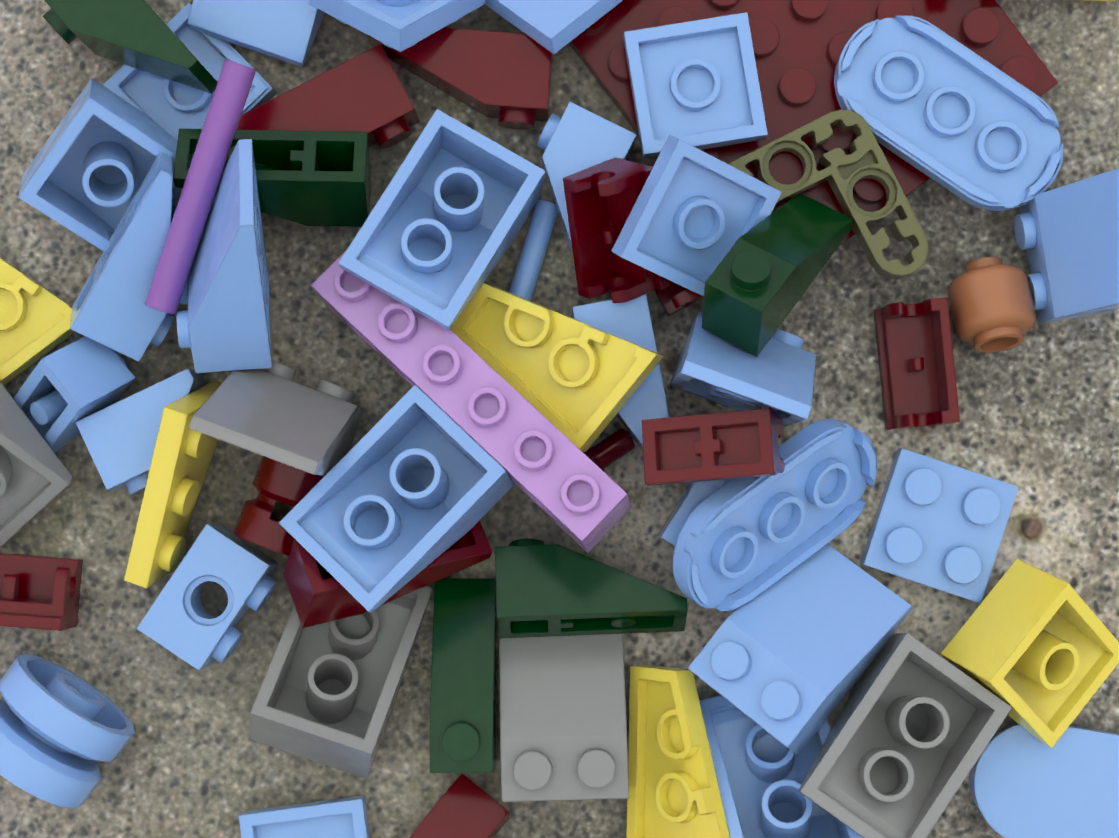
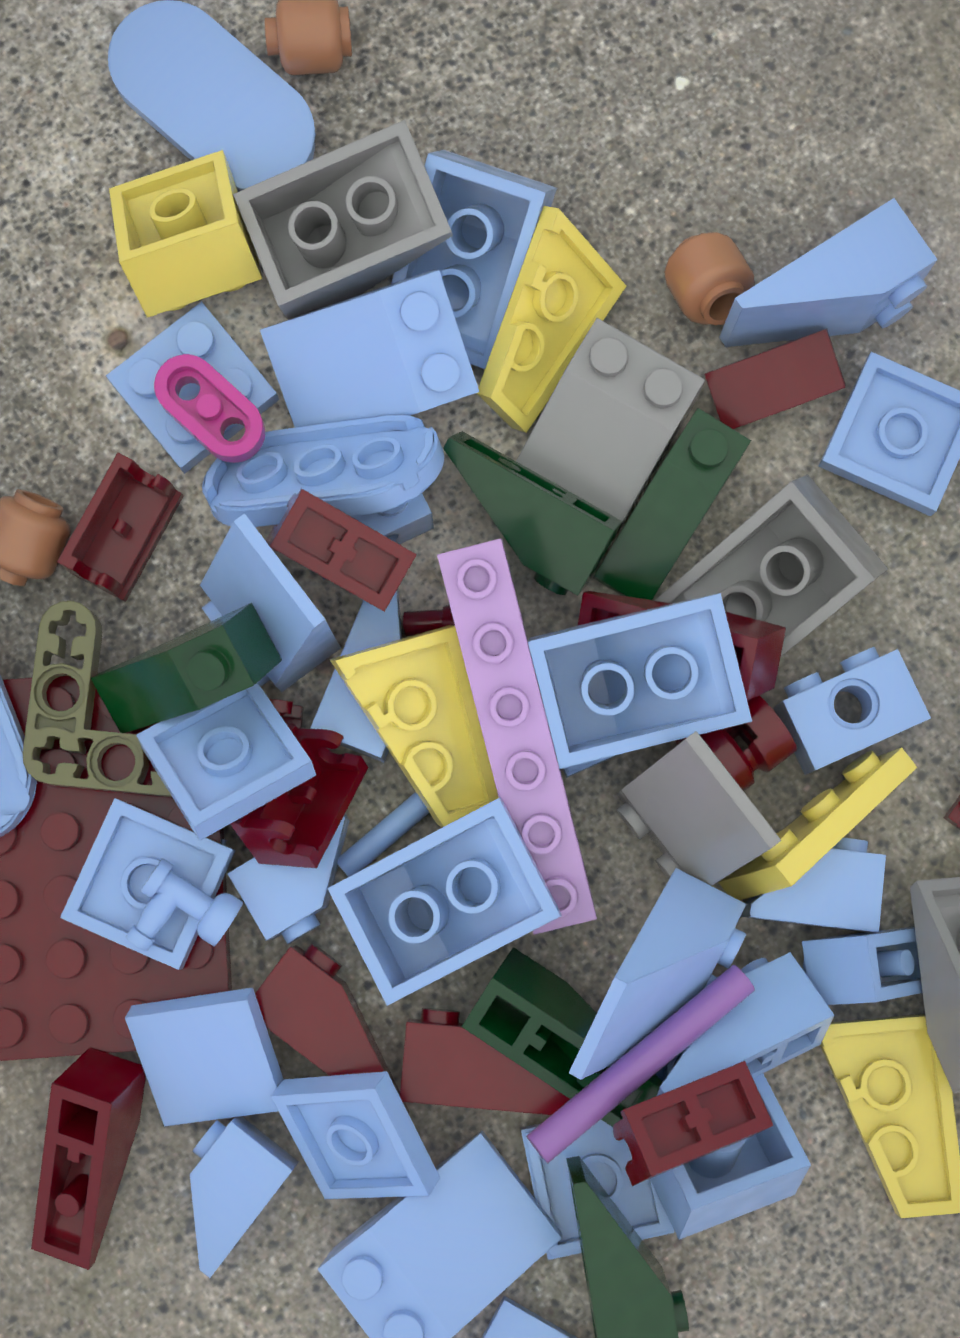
camera: 150 degrees left, 5 degrees down
none -> light blue piece [126,858,243,951]
none -> dark pink plate [154,354,265,463]
none -> dark red hinge [613,1061,774,1186]

